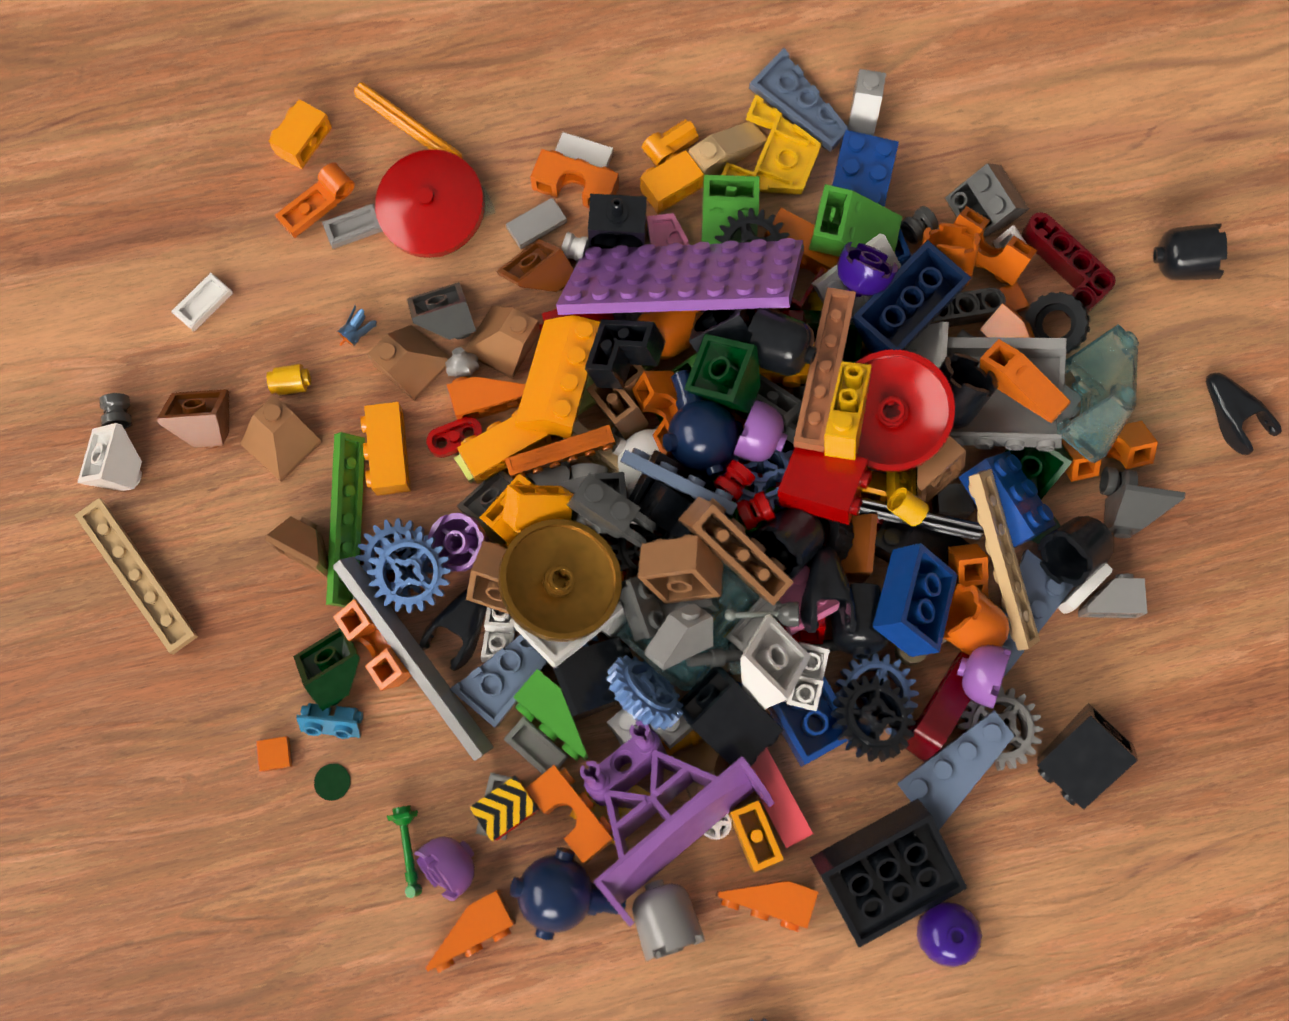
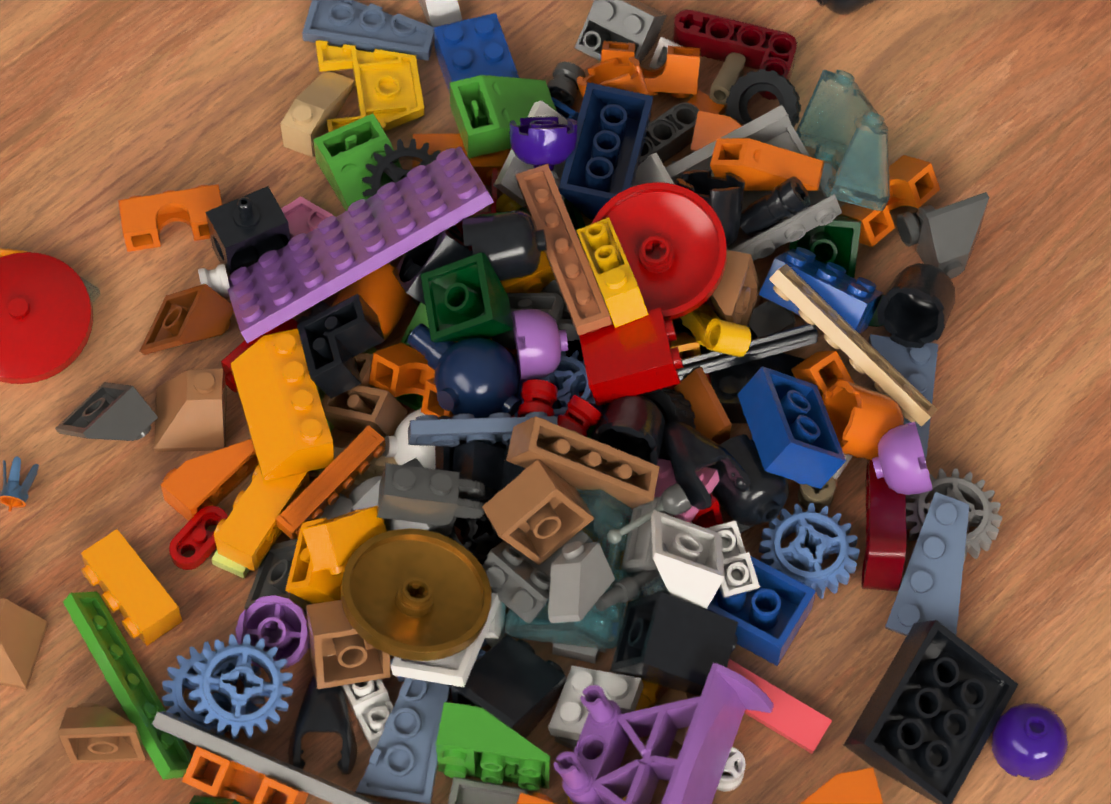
camera: 30 degrees left, 15 degrees down
medium nougat slope [367,325,450,401] -> none
light grey piece [446,347,479,378] -> none
light grey tile [506,198,567,249] -> none
white tile [555,132,613,168] -> none
medium blue gear [606,655,683,730] -> none
light orange brick [640,150,704,214] -> none
light orange piece [642,119,699,167] -> none
light orange brick [728,800,784,872] -> none
black gear [830,676,916,762] -> none
black slope [1037,703,1138,810] -> none
white tile [1058,563,1113,614] -> none
light grey slope [1078,574,1147,618] -> none
black animal [1206,373,1282,455] -> none
none -> dark tan bar [710,53,746,104]
none -> black axle [740,176,811,237]

